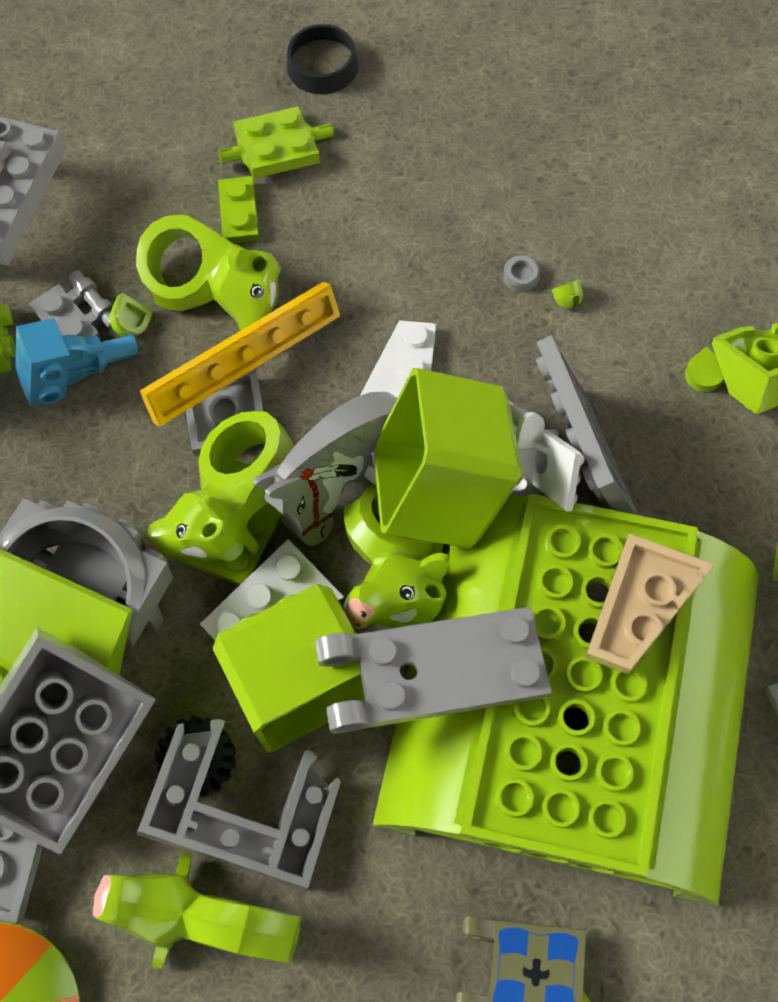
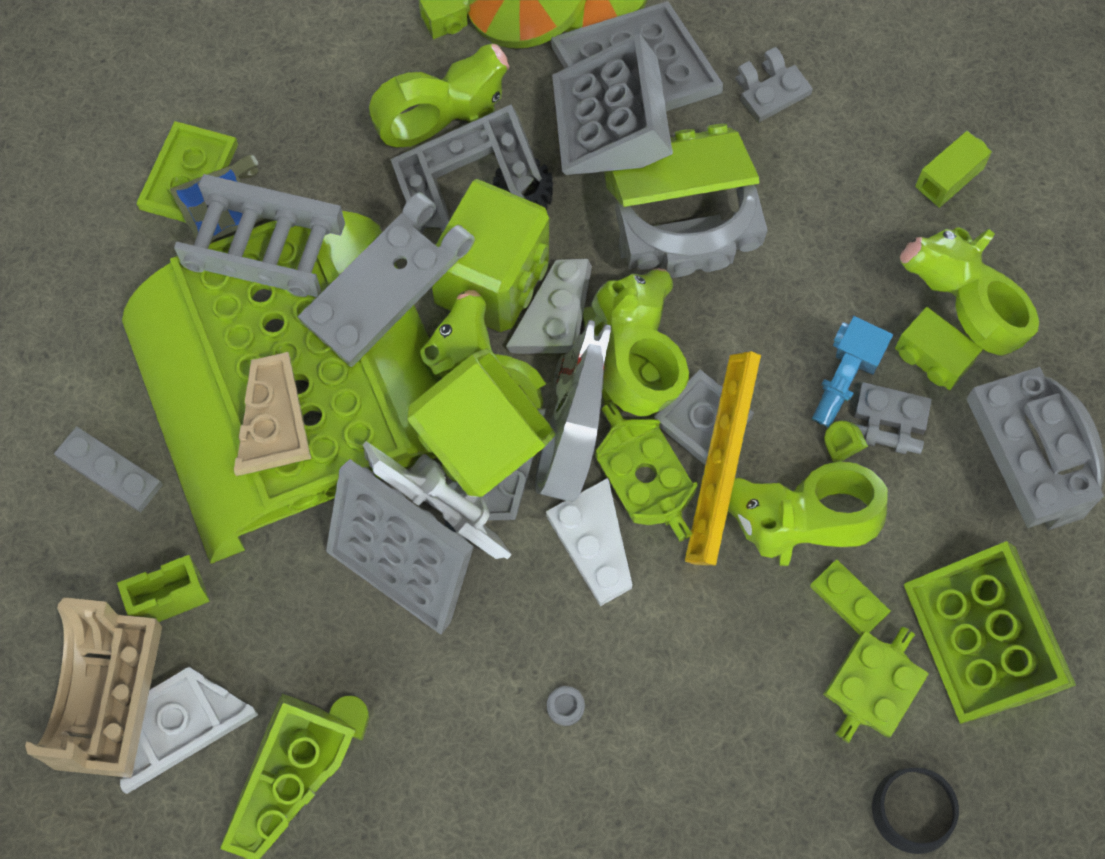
camera: 140 degrees right, 0 degrees up
lime hinge [551,279,583,309] -> none
none -> light grey fence [174,174,345,297]
none -> lime plate [595,402,698,542]
none -> lime slope [903,541,1076,724]

